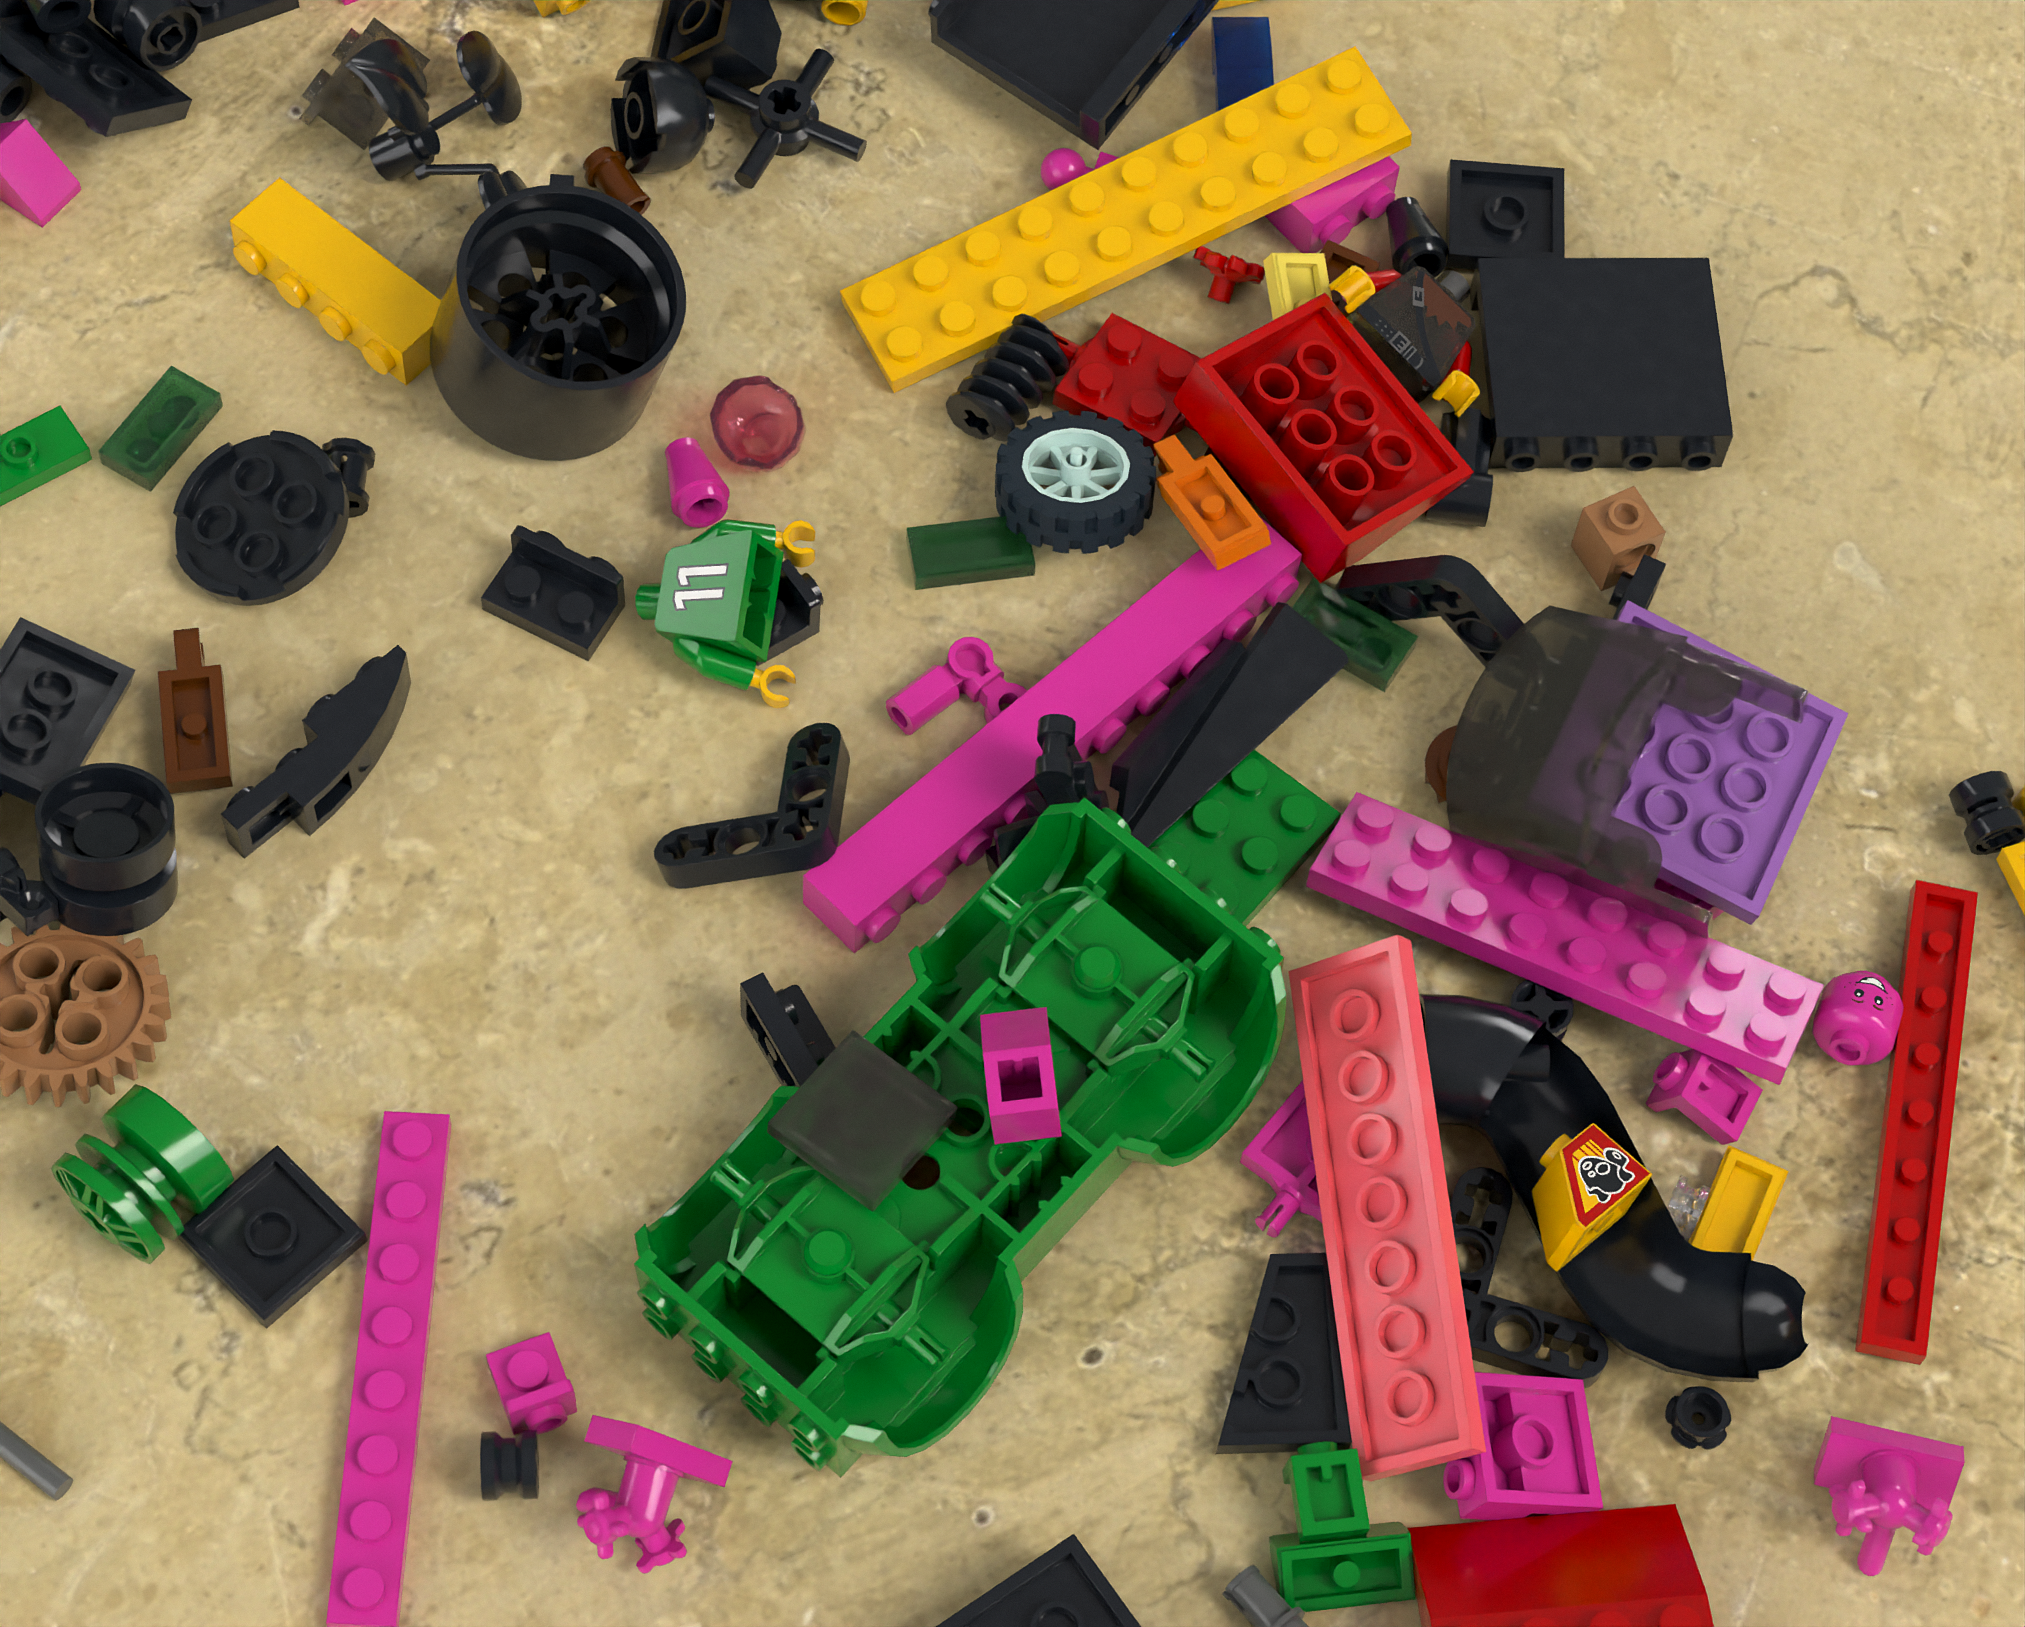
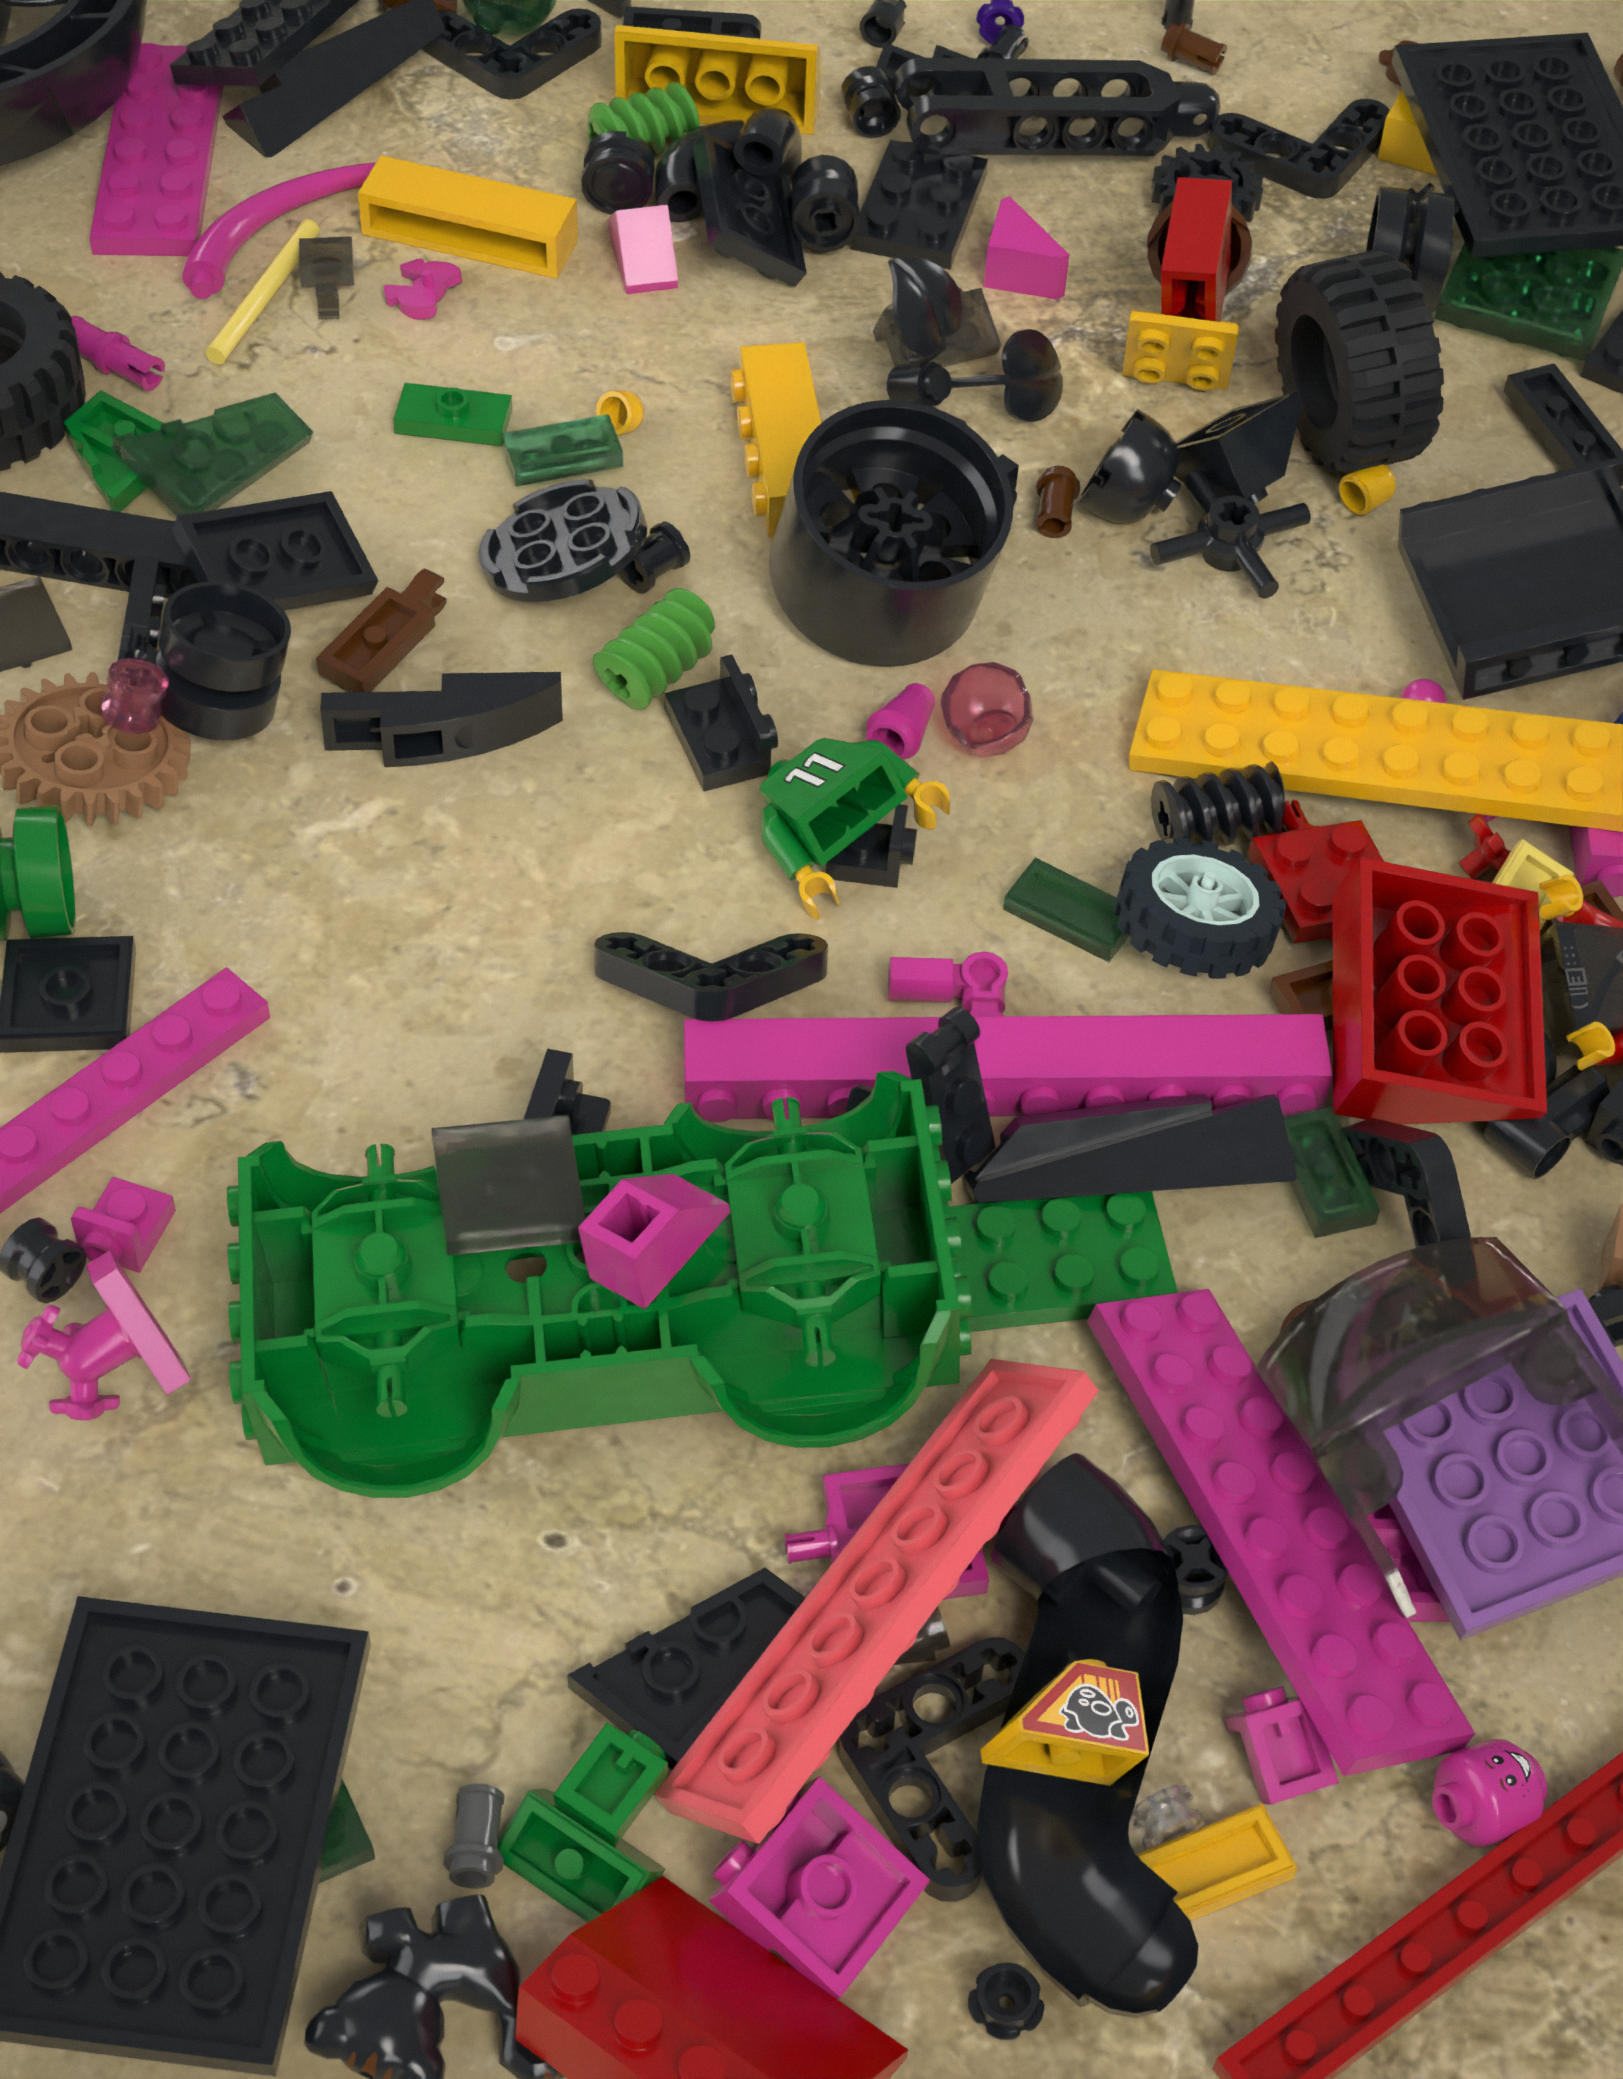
camera: 45 degrees right, 10 degrees down
orange hinge [1153,434,1271,571] -> none
none -> clear pink wheel [100,658,169,734]
none -> bright green piece [593,588,715,710]
none -> yellow hinge [596,390,645,435]

